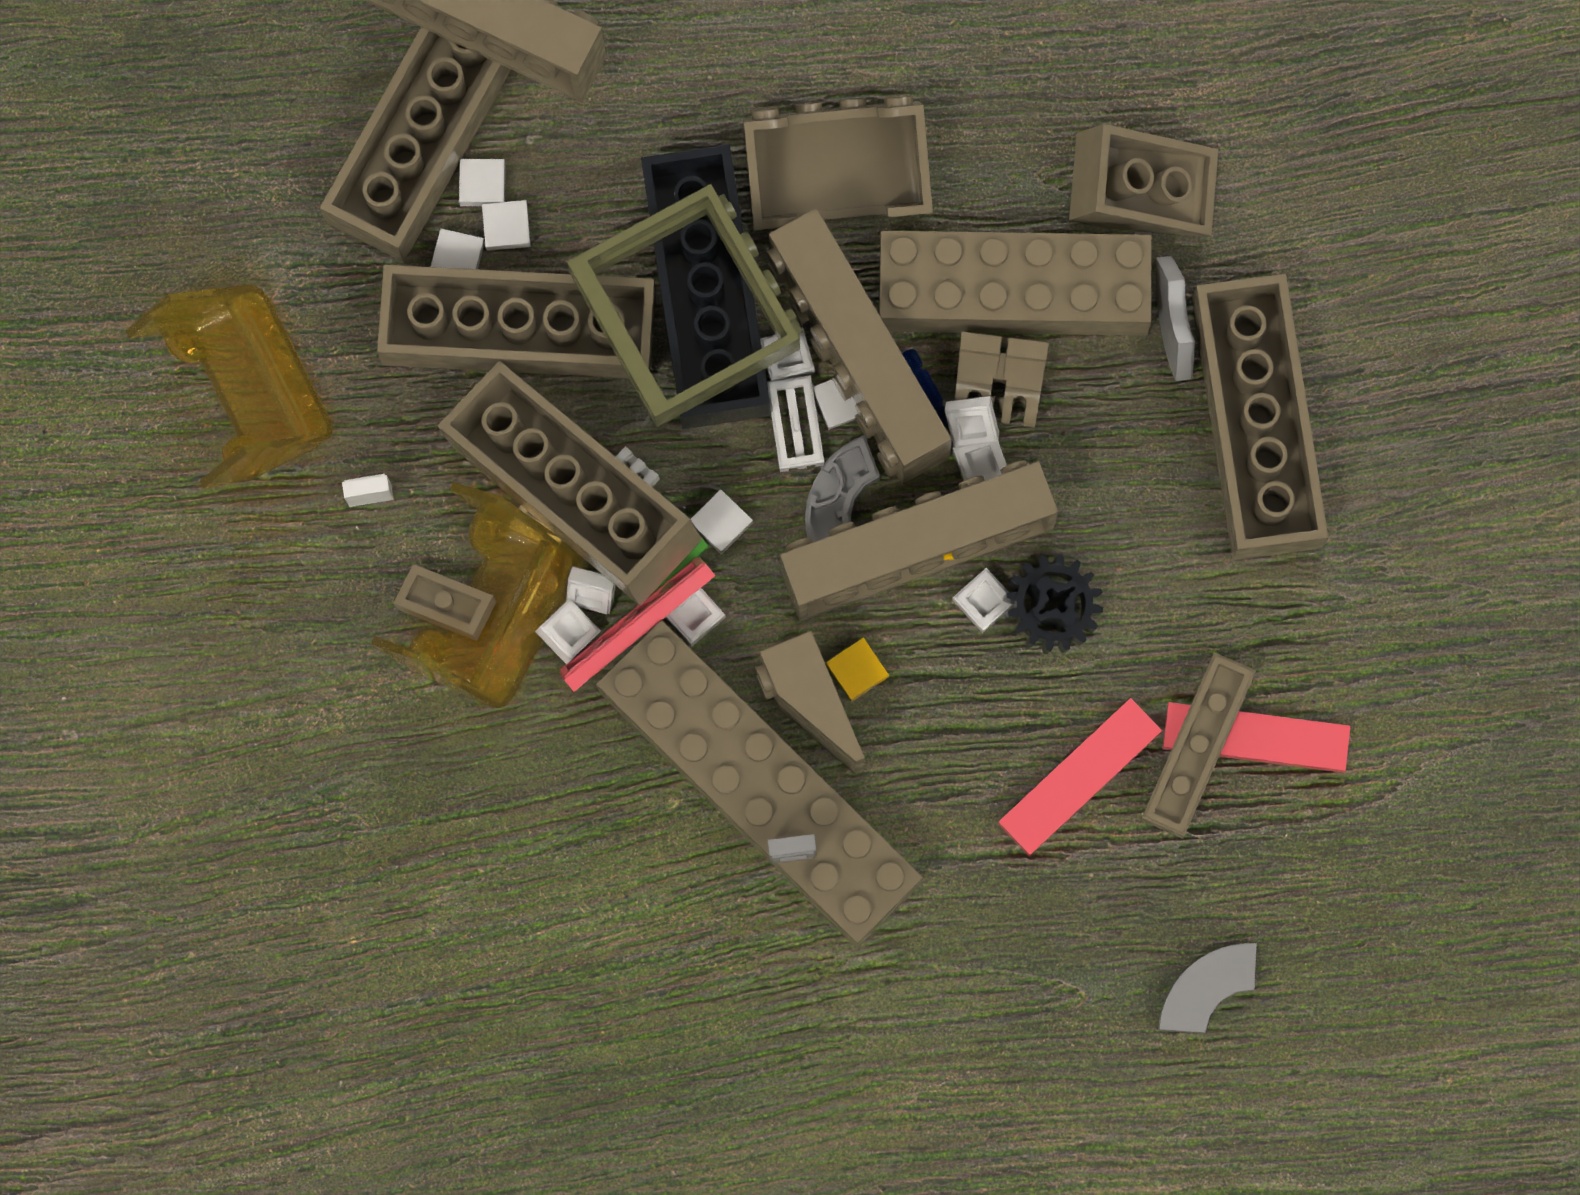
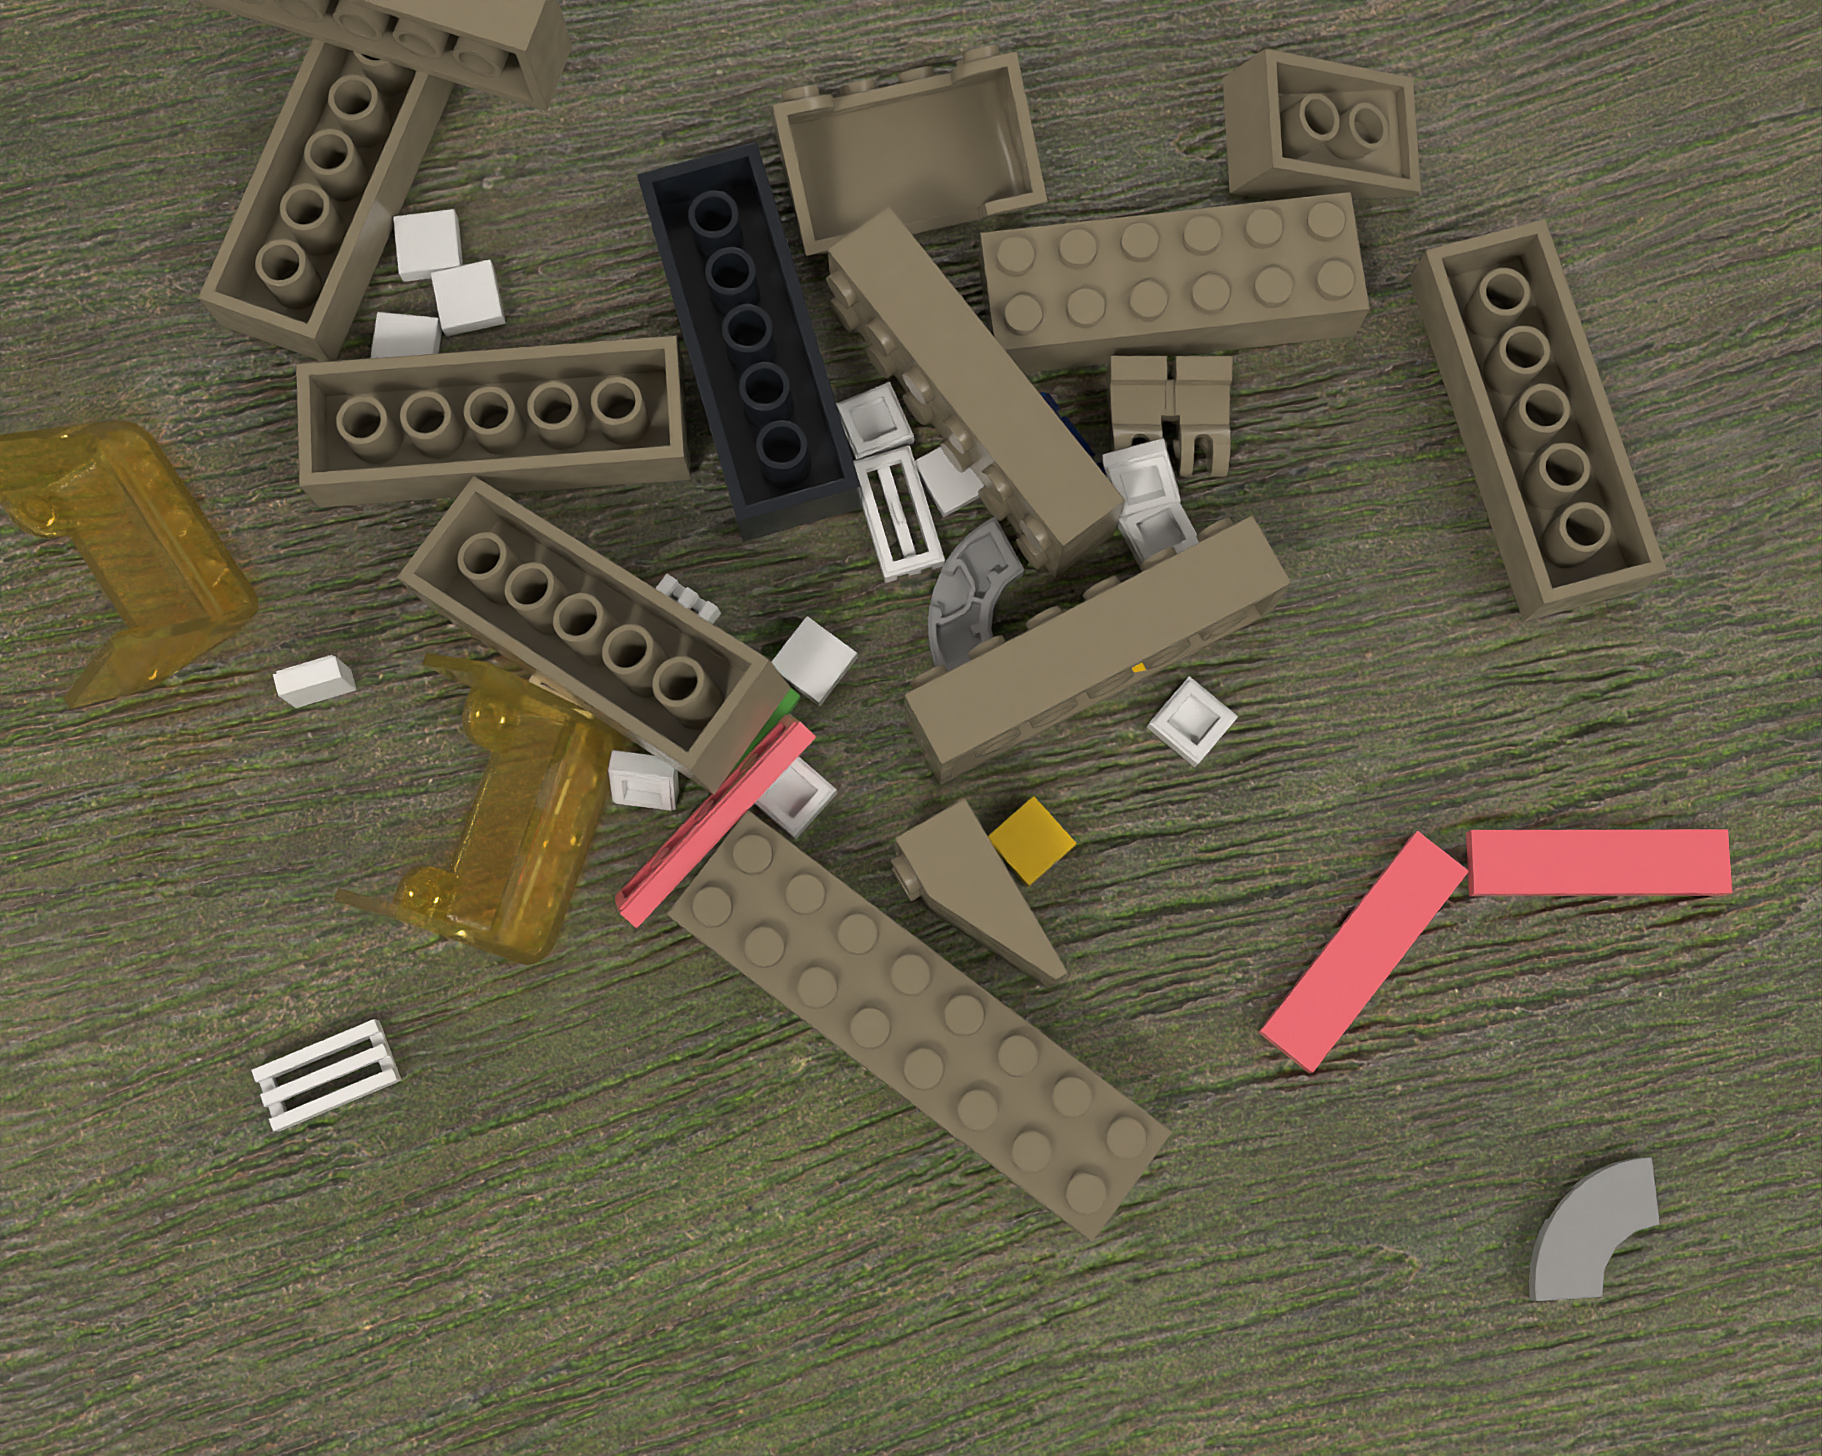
camera: 10 degrees left, 0 degrees up
dark tan plate [393,564,497,641] -> none
white tile [535,598,601,664] -> none
olive window [567,184,803,427] -> none
light grey tile [768,834,816,863] -> none
black gear [1003,554,1104,654] -> none
dark tan tile [1141,652,1256,839] -> none
light grey tile [1156,256,1195,381] -> none
none -> white tile [251,1019,402,1131]

